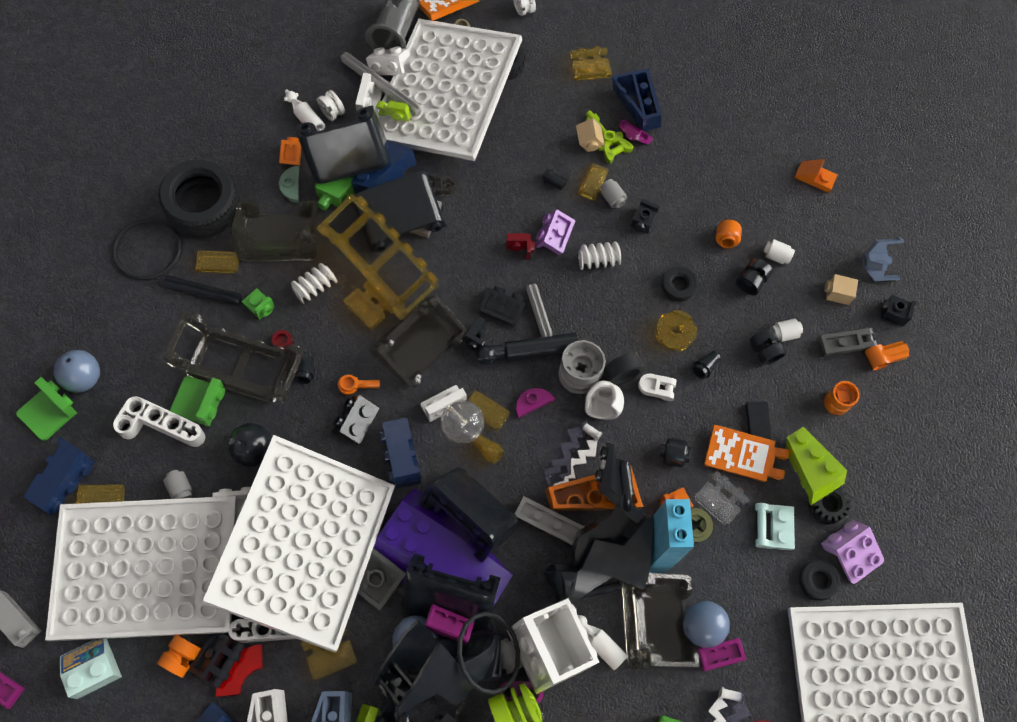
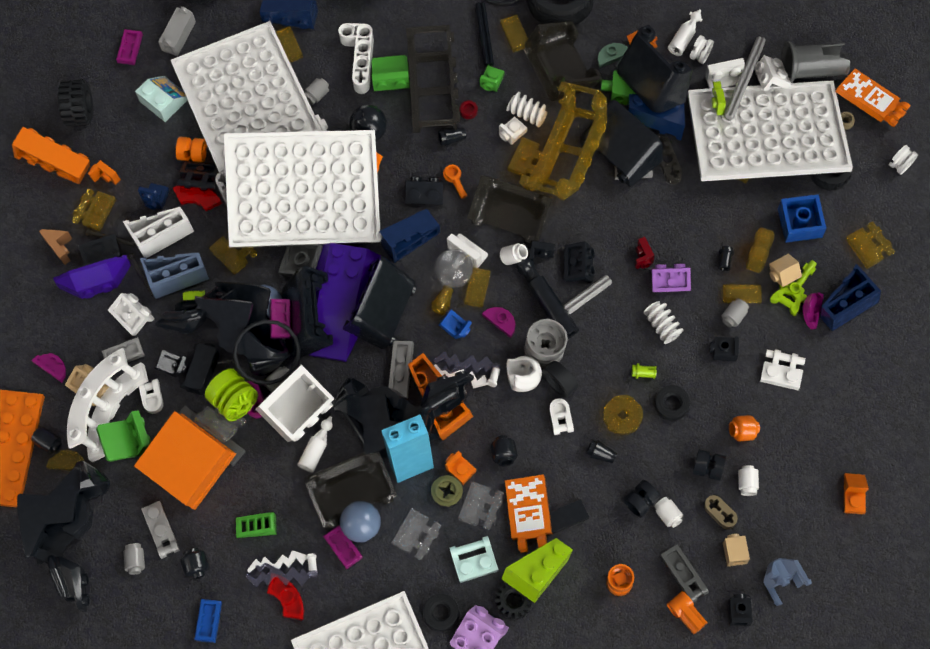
camera: 80 degrees right, 0 degrees up
none -> clear plate [392,508,441,560]
none -> blue bracket [438,309,472,339]
none -> white bracket [499,116,528,145]
none -> white brick [500,243,528,265]
none -> lime pin [632,363,657,379]
none -> dark tan beam [704,495,738,529]
none -> clear yellow brick [746,227,774,273]
none -> white plate [760,349,806,390]
none -> blue brick [778,194,826,243]

